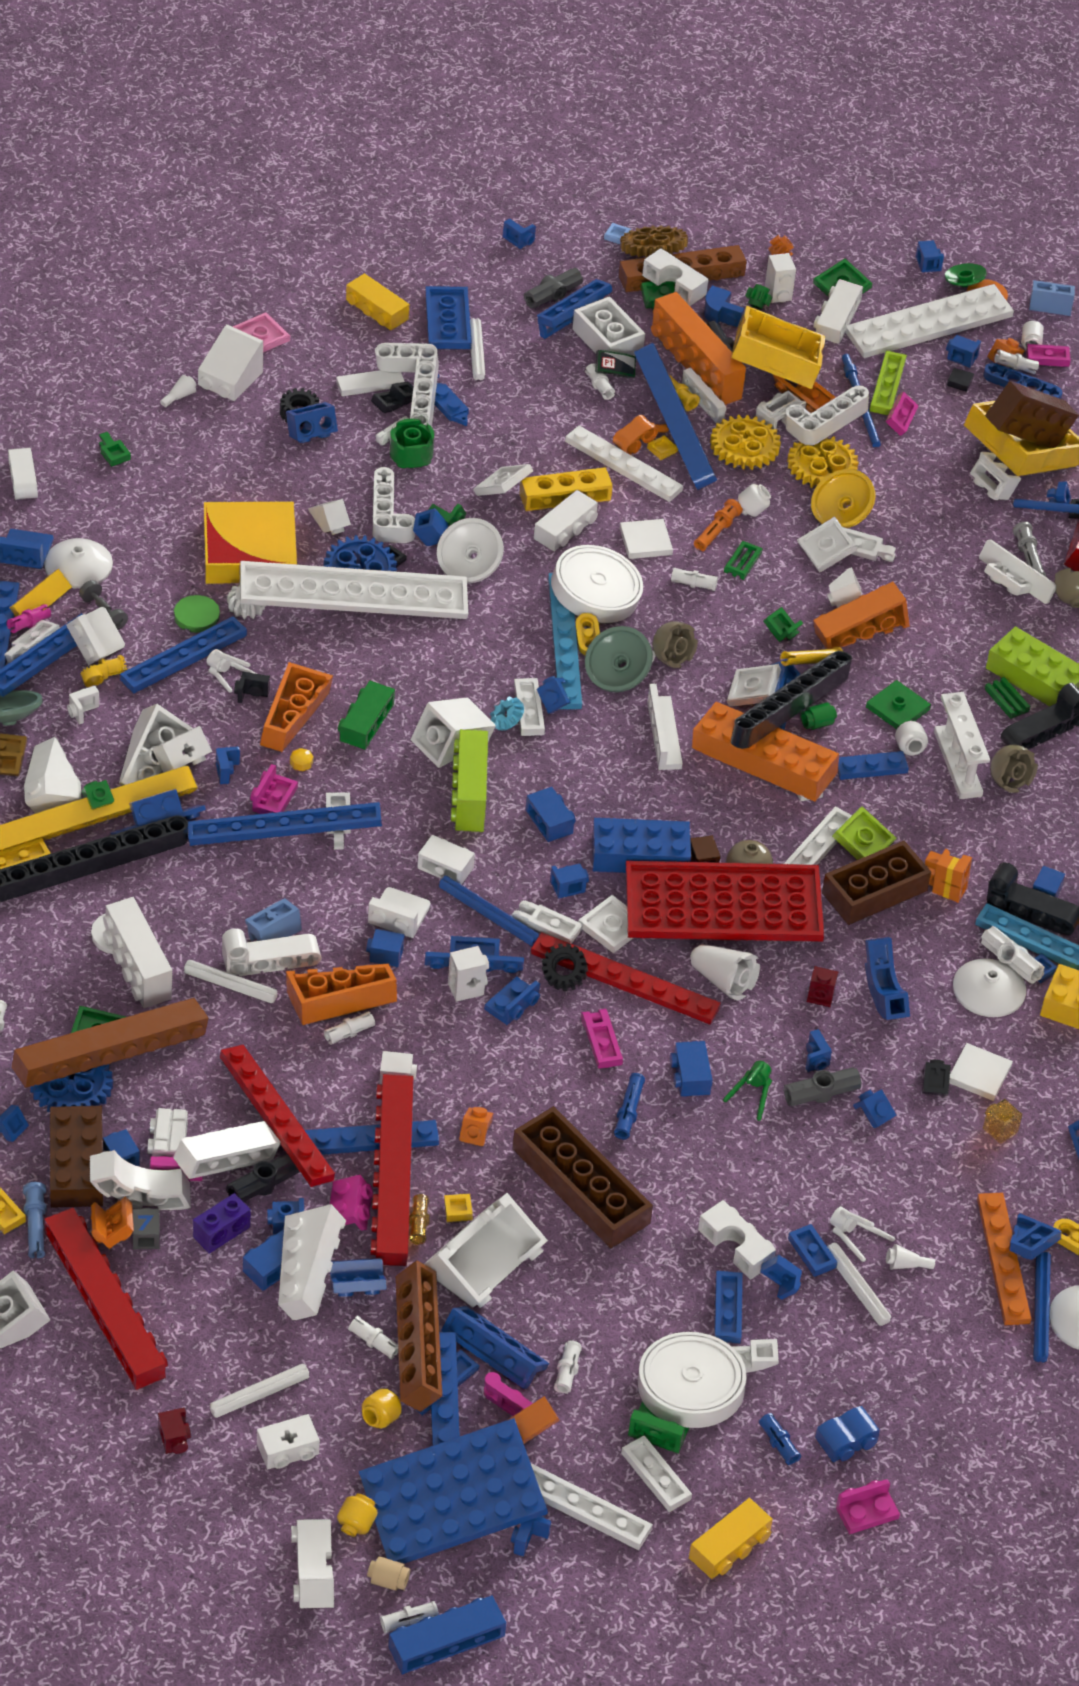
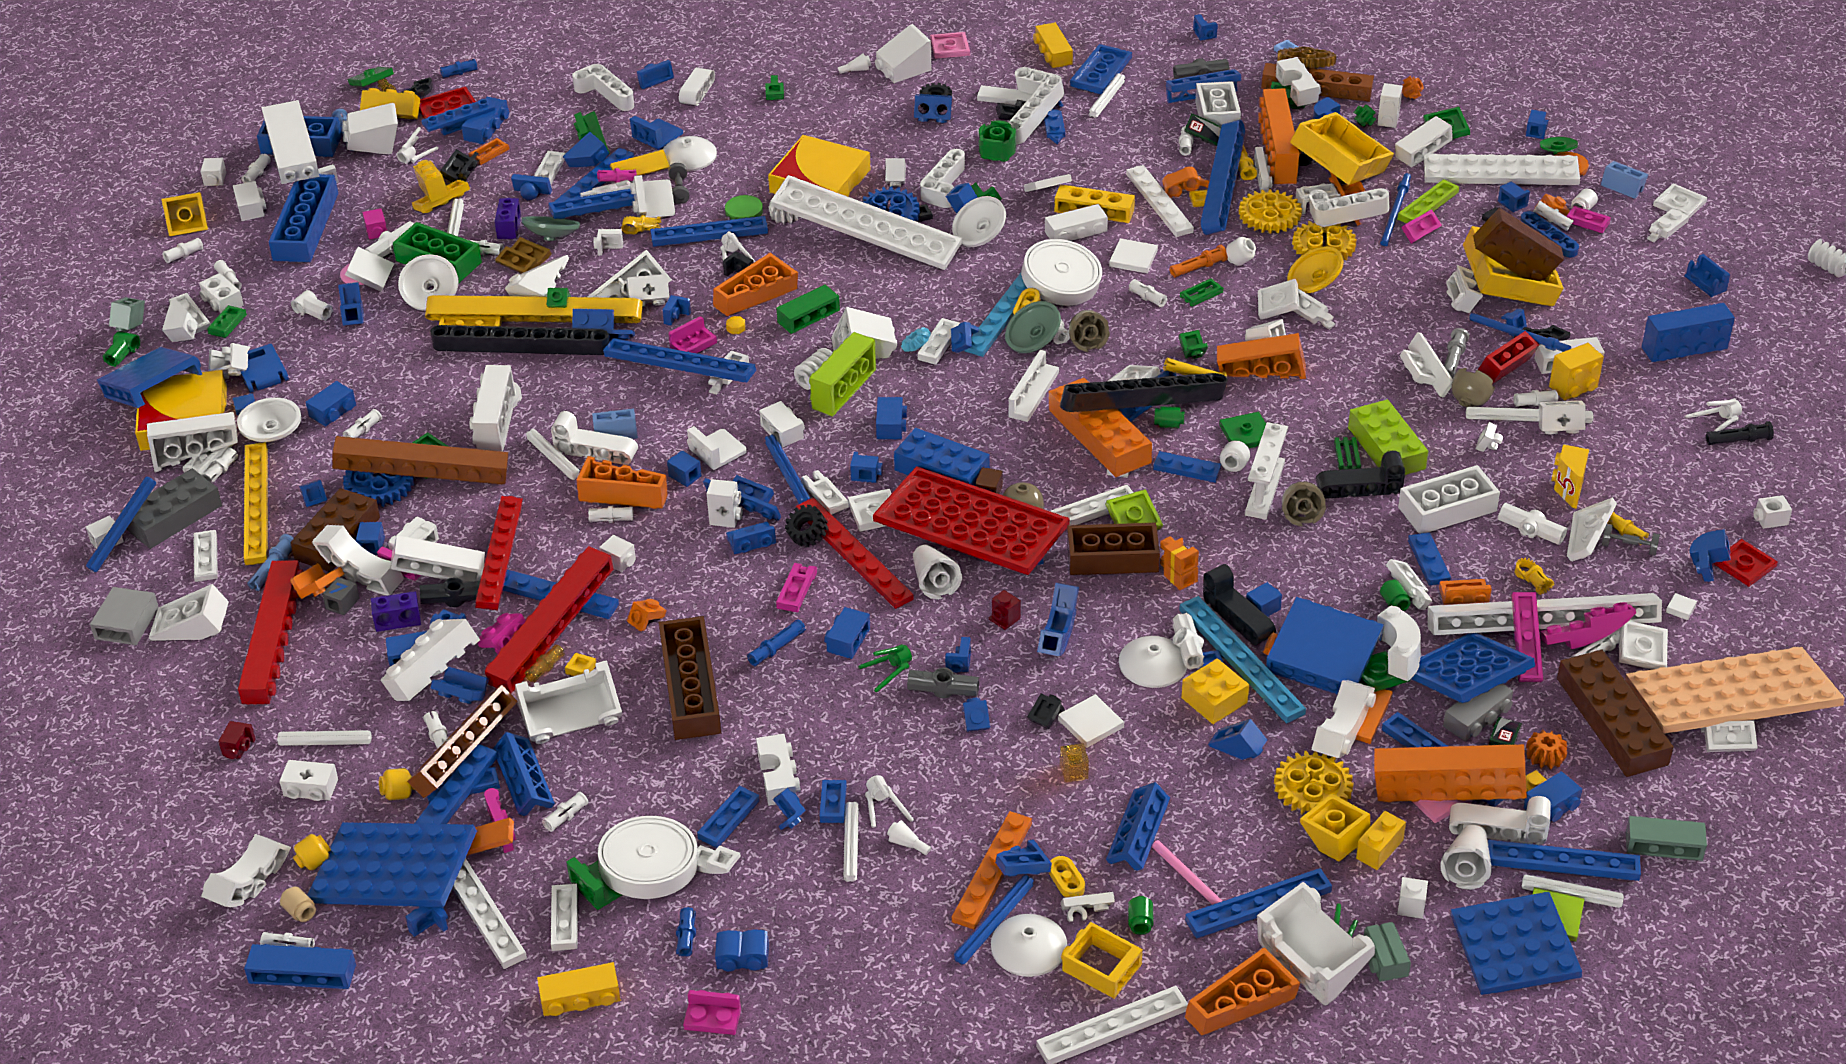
camera: 35 degrees right, 5 degrees down
none -> white piece [794,348,833,390]

